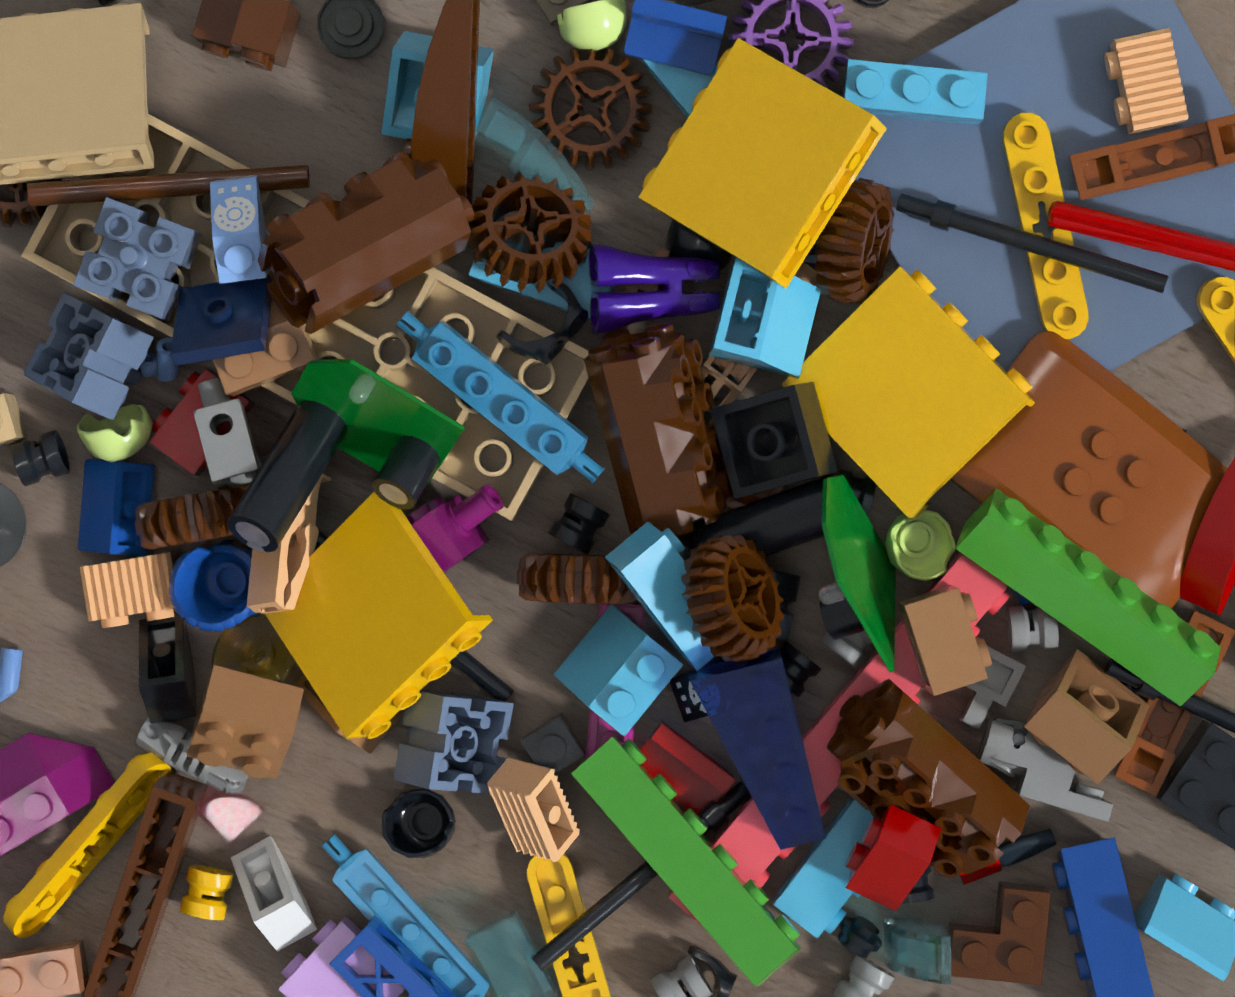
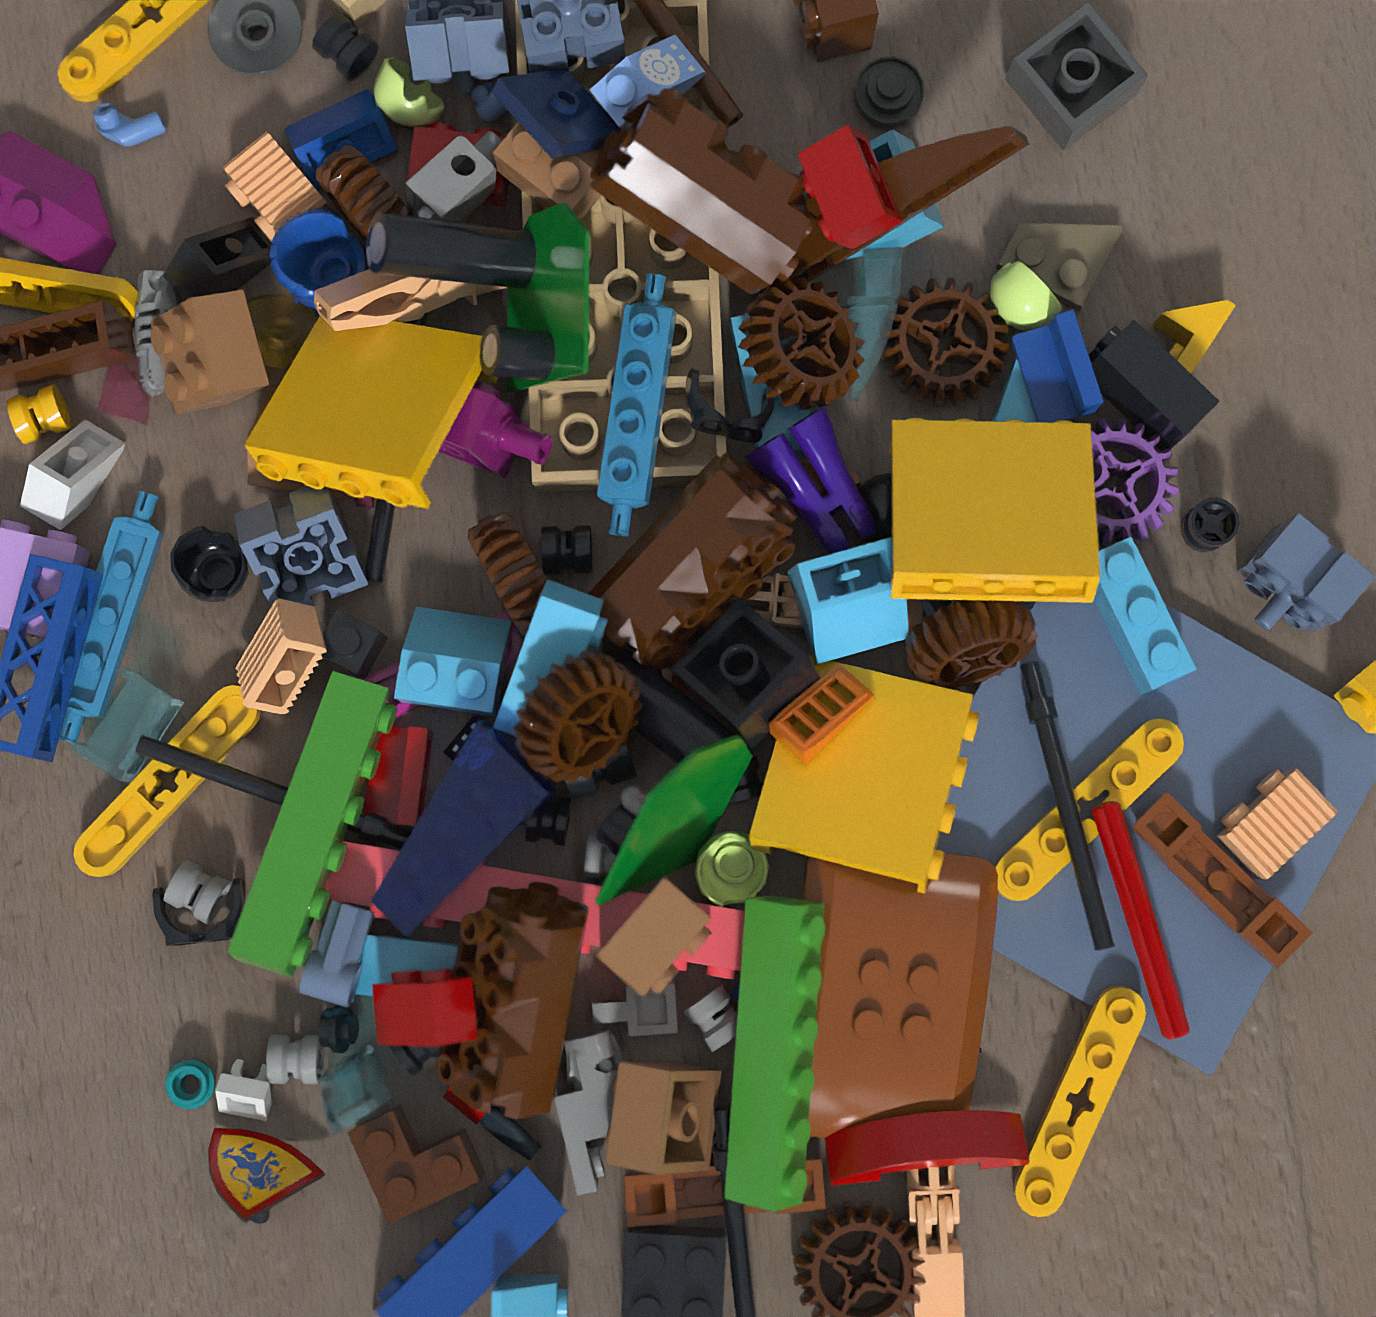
camera: 60 degrees right, 5 degrees down
none -> sand blue piece [299,900,375,1008]
none -> orange slope [769,663,875,766]
none -> red brick [797,125,903,249]

